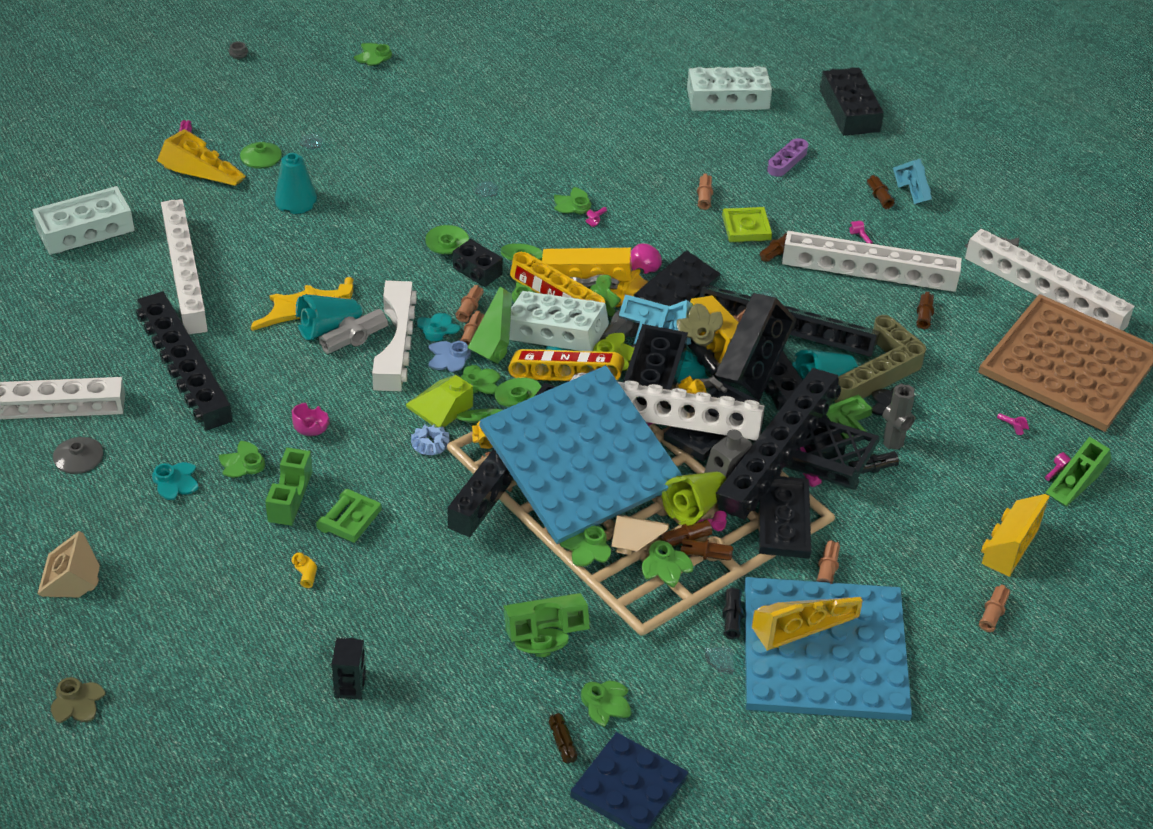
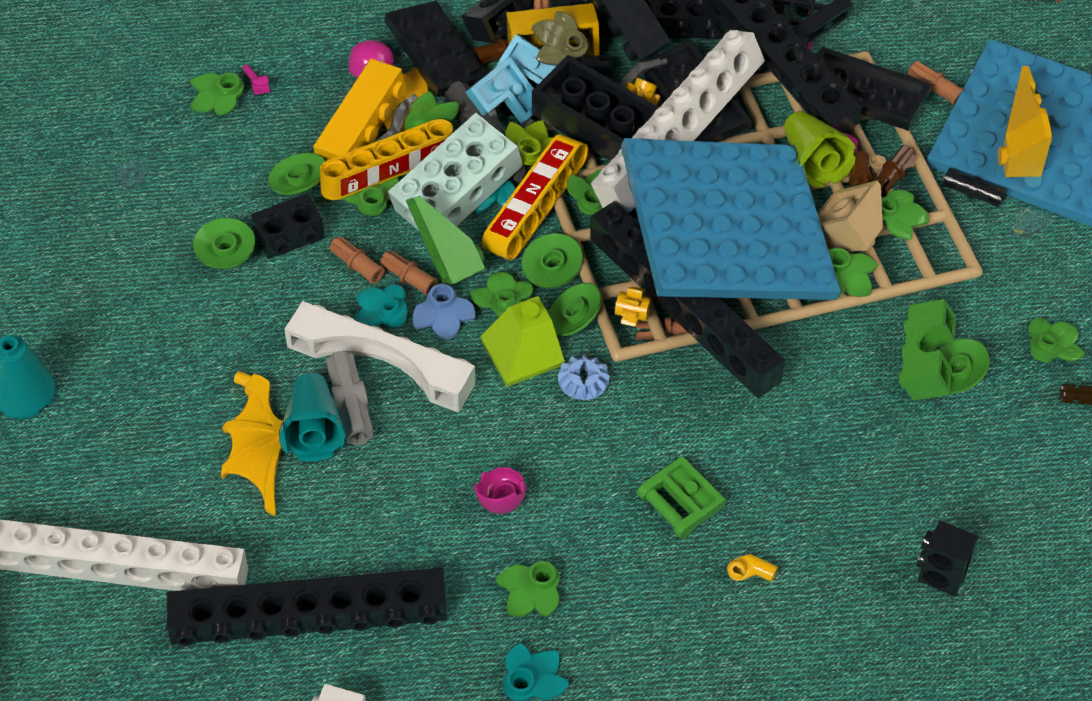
camera: 65 degrees left, 10 degrees up
bright green arch [265,447,313,526] -> none
dark grey torso [704,429,753,478] -> none

